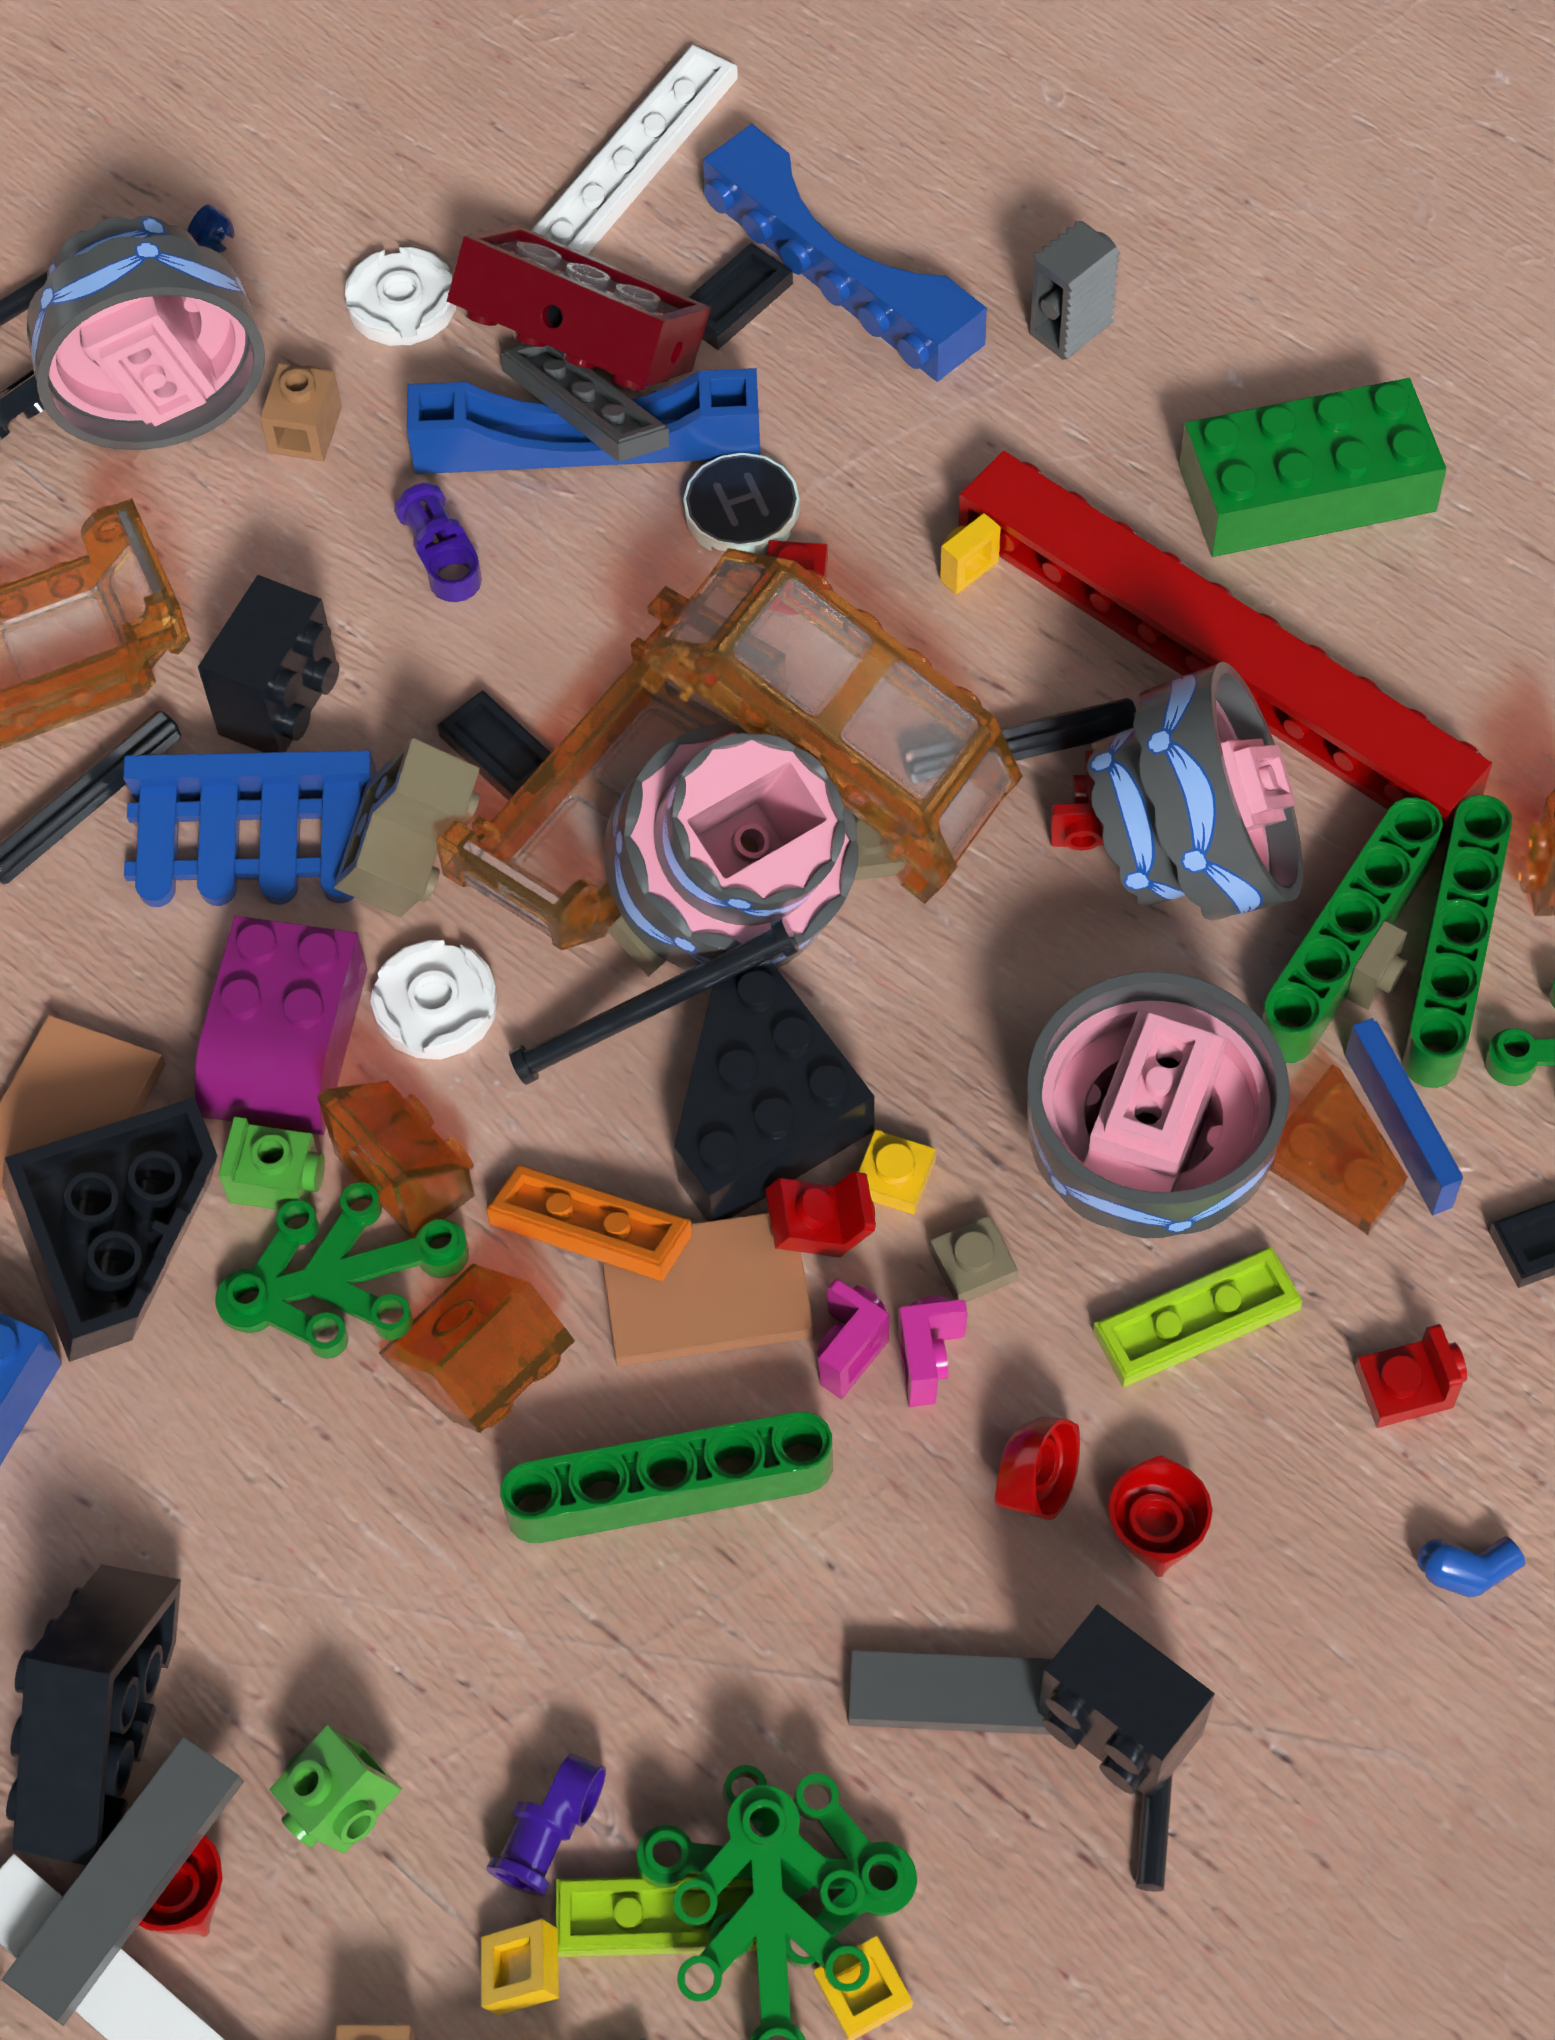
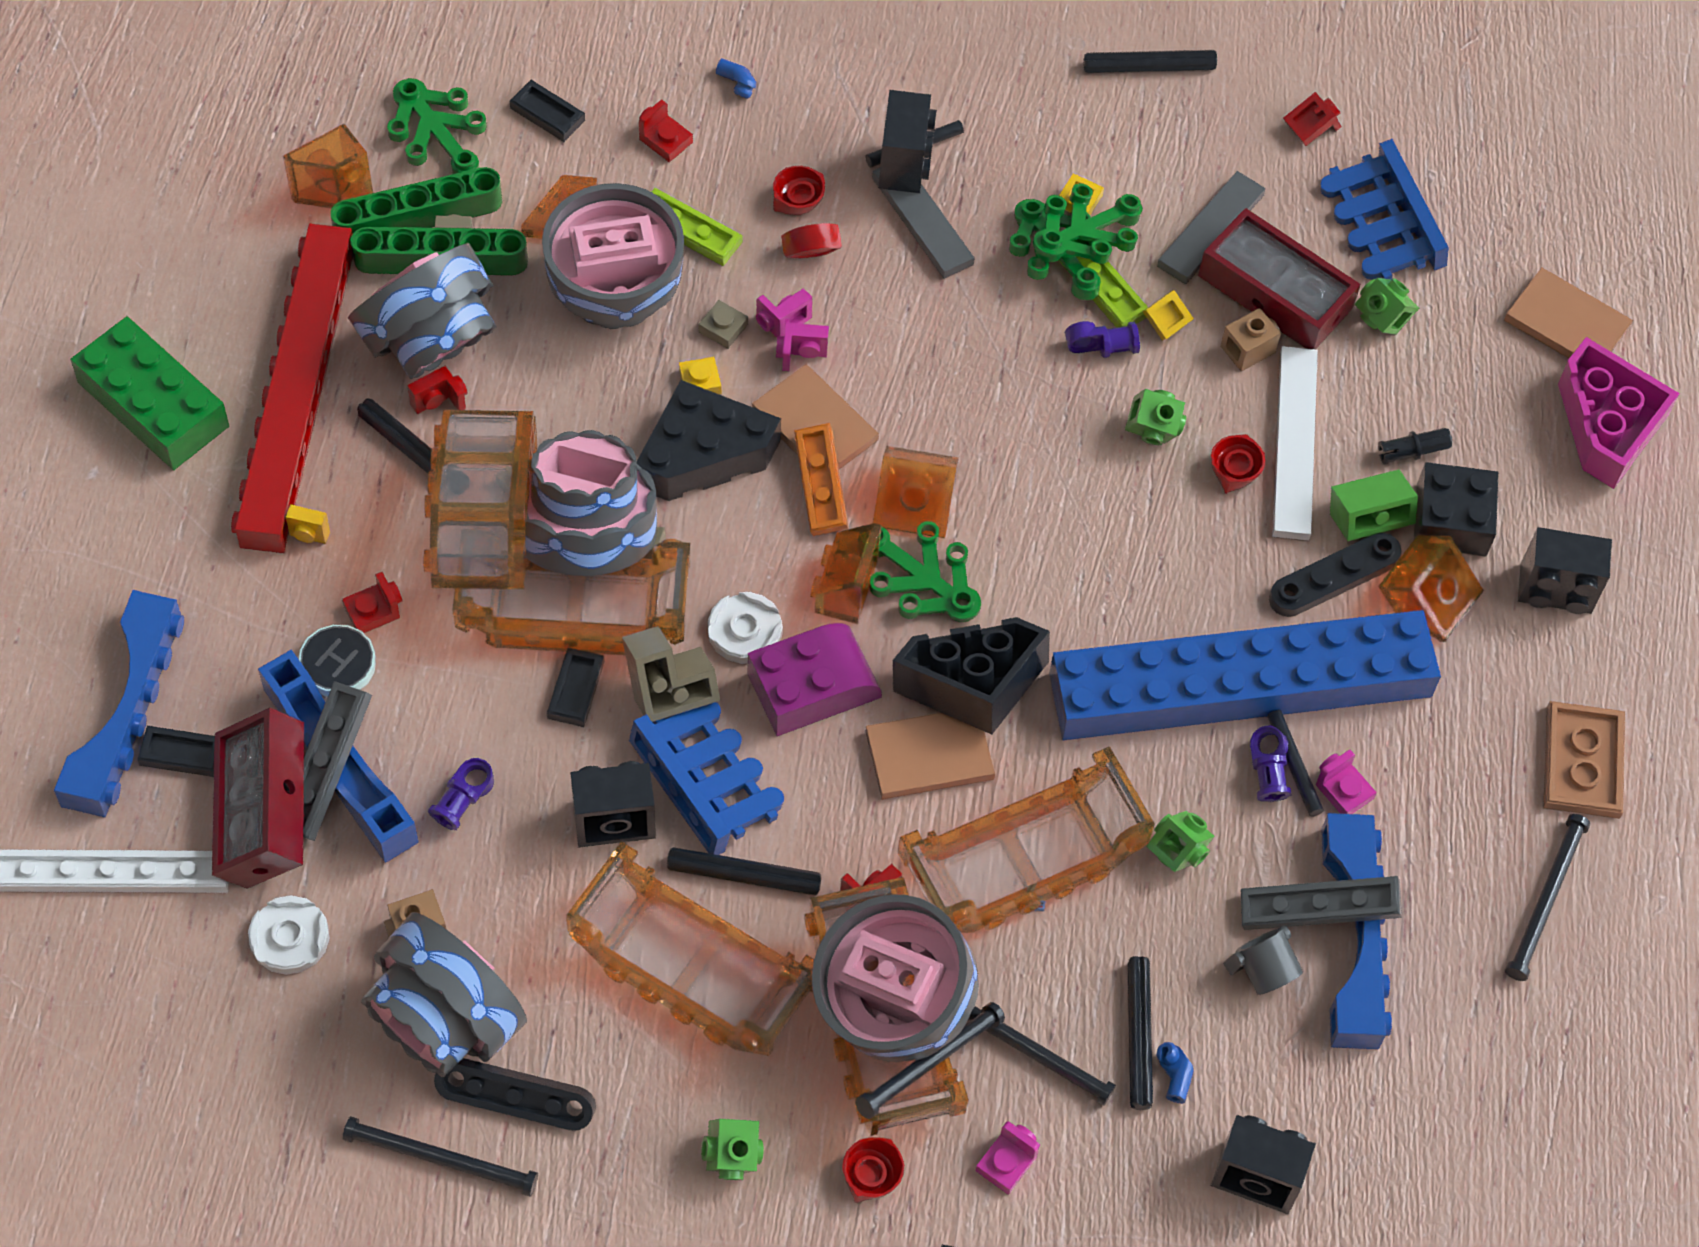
camera: 130 degrees left, 0 degrees up
dark grey tile [1,1736,244,2026] -> none
black brick [6,1564,181,1866] -> none
clear blue hinge [187,204,235,253] -> none
bright green brick [218,1117,325,1210] -> none
green beam [500,1412,833,1543] -> none
black bar [509,917,799,1085] -> none
red bracket [765,1171,876,1258] -> none
dark grey brick [1030,221,1120,360] -> none
blue tile [1345,1018,1463,1216] -> none

